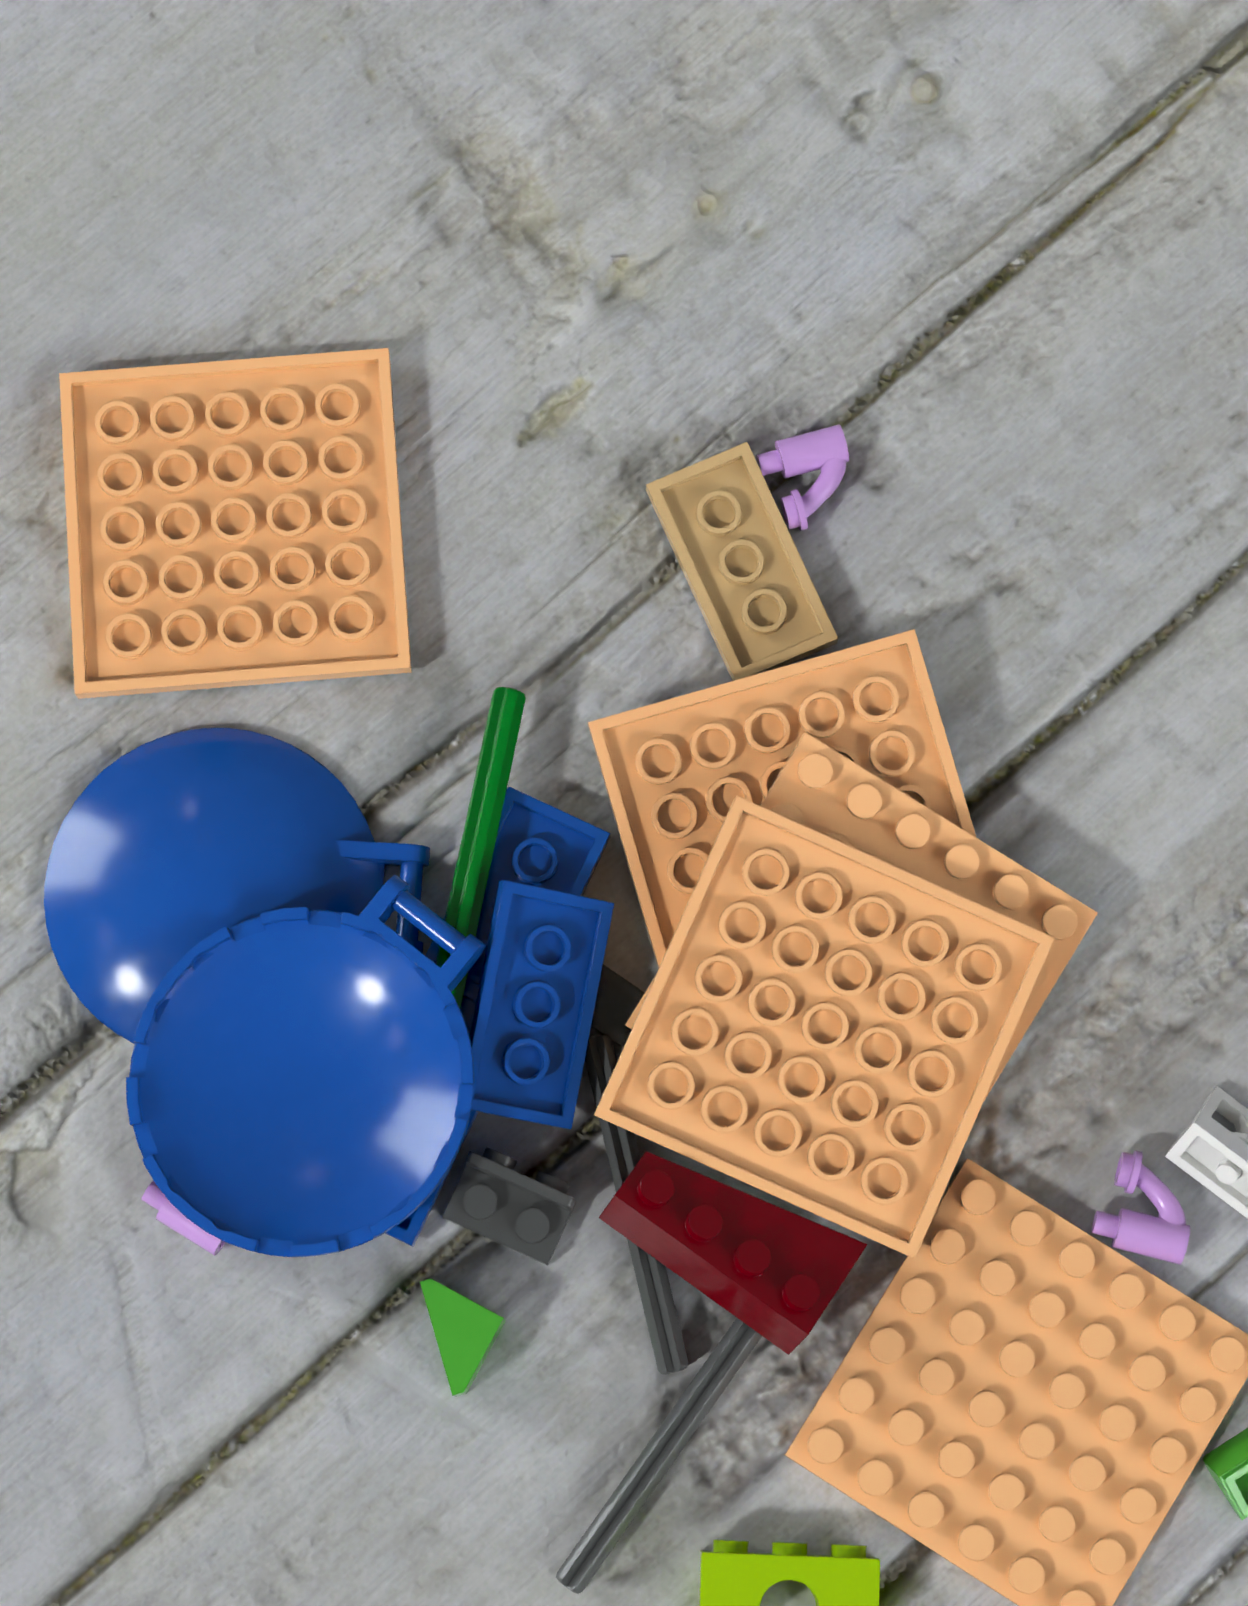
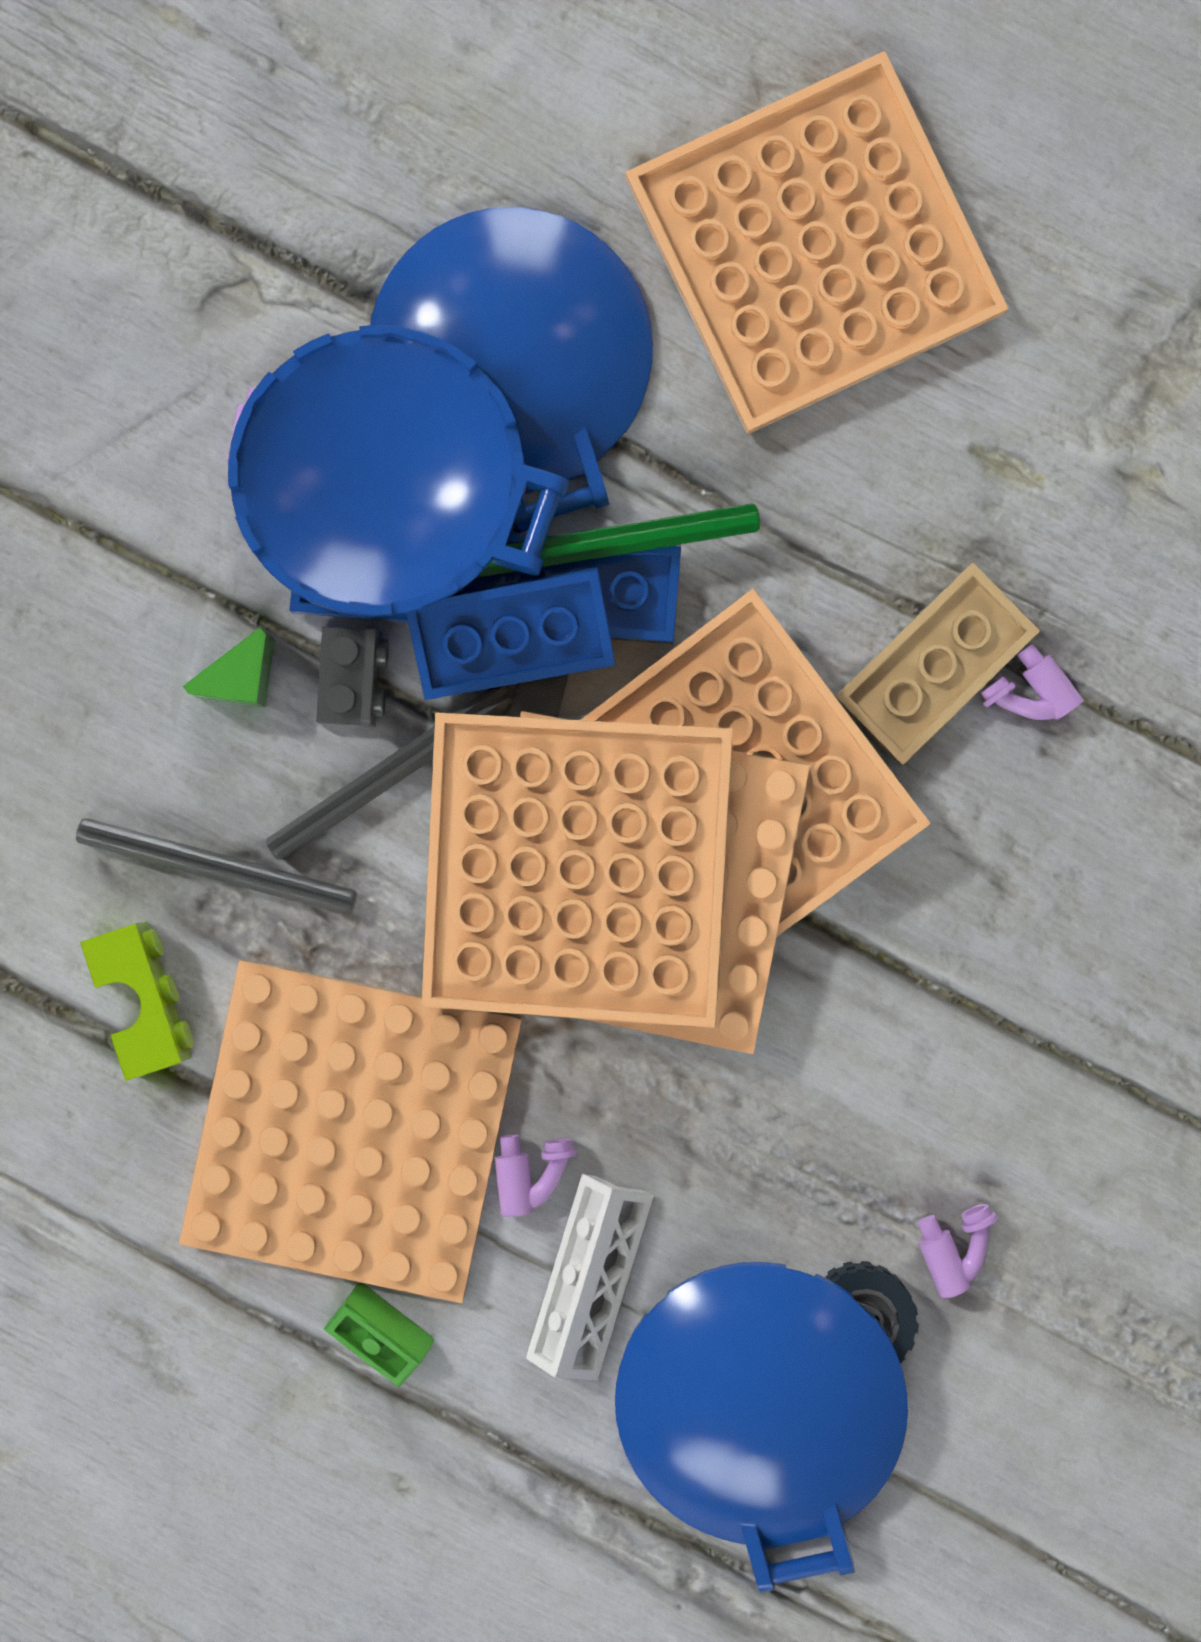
camera: 65 degrees right, 10 degrees up
dark red wedge [599,1151,868,1355] -> none

